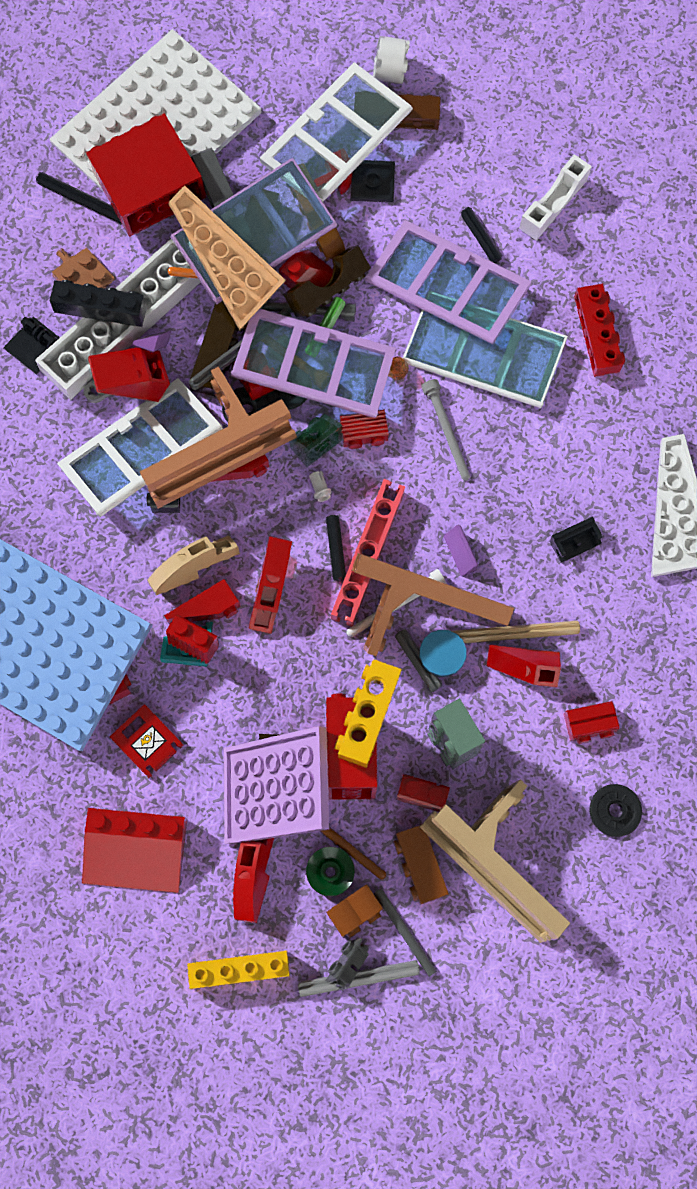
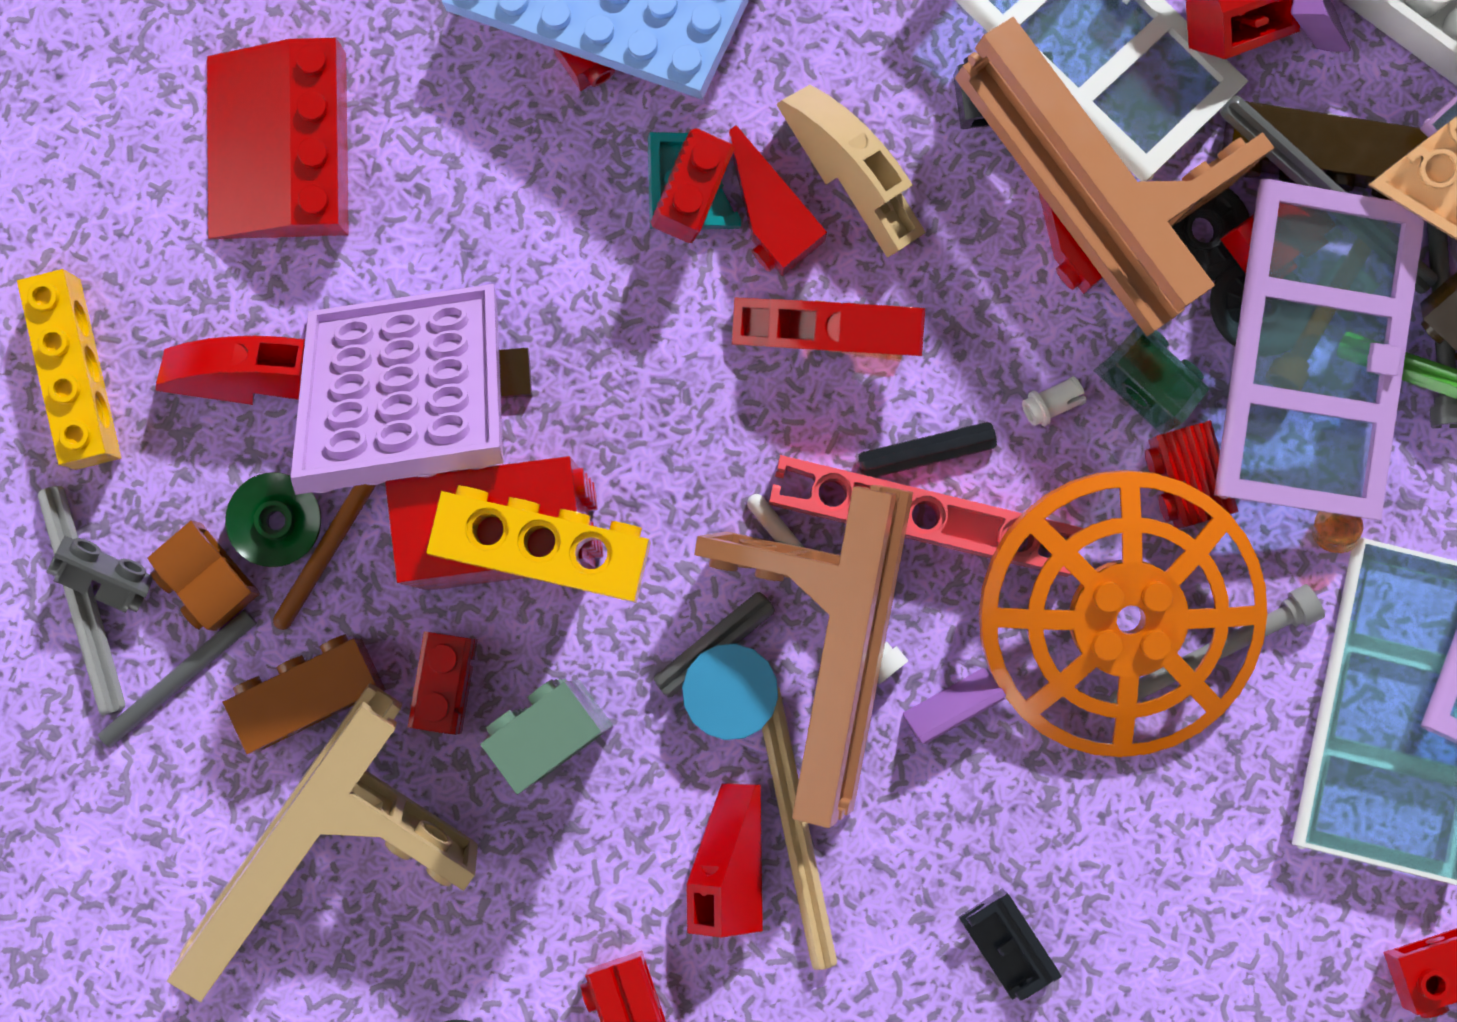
camera: 85 degrees right, 10 degrees up
container [109,704,184,778] -> none
none -> orange dish [979,470,1268,757]

